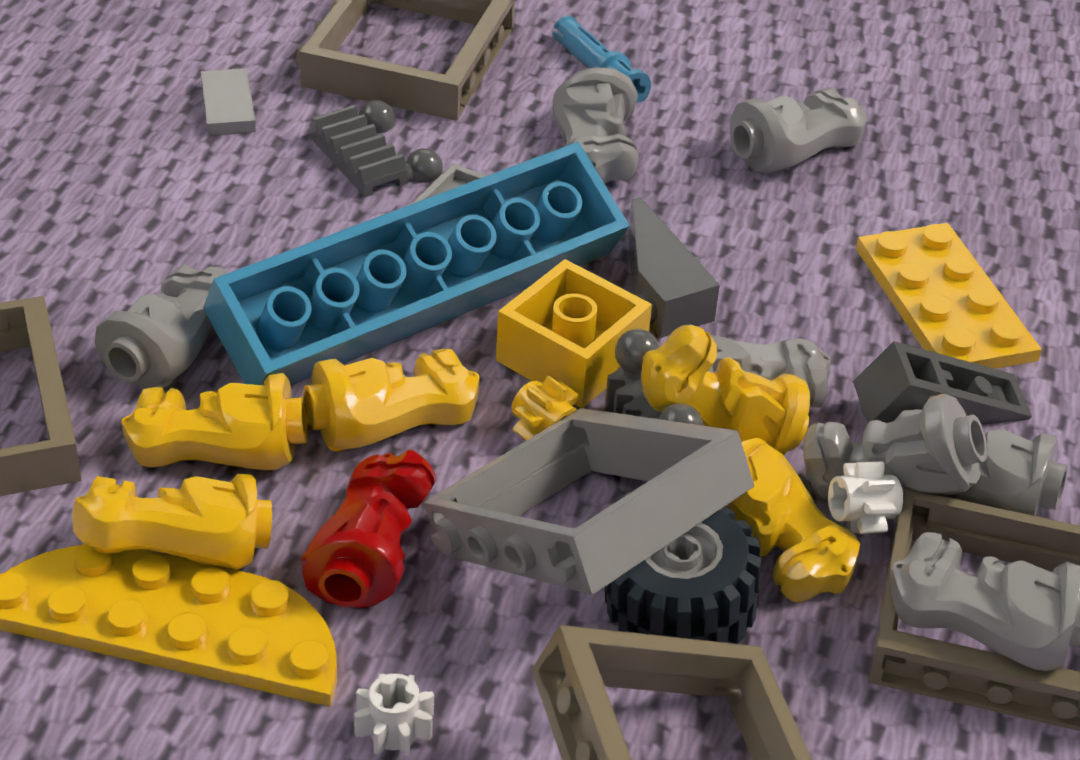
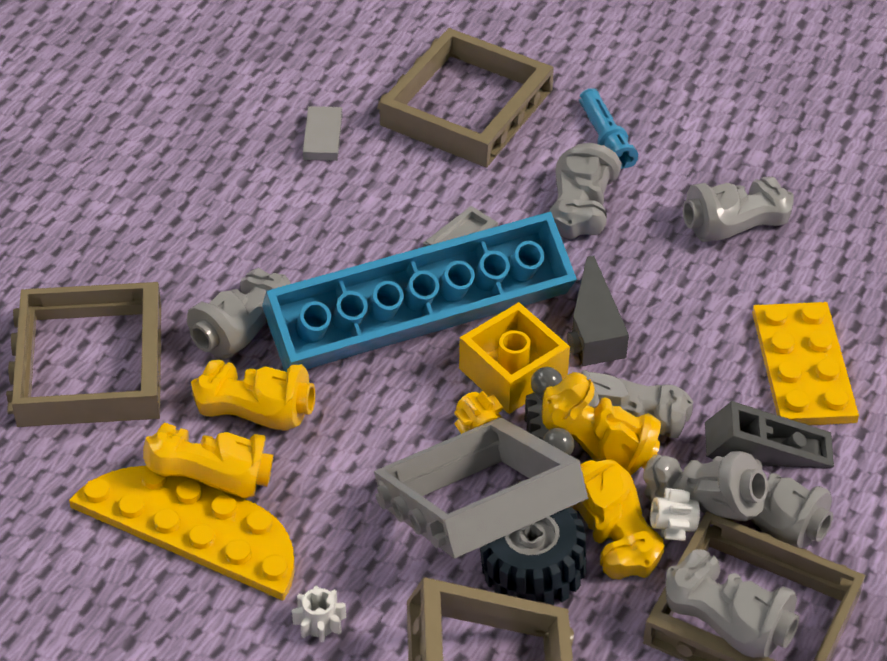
camera: 15 degrees right, 5 degrees up
red animal [300,449,437,608] -> none
yellow animal [302,349,480,452] -> none
dark grey gear [309,100,443,197] -> none

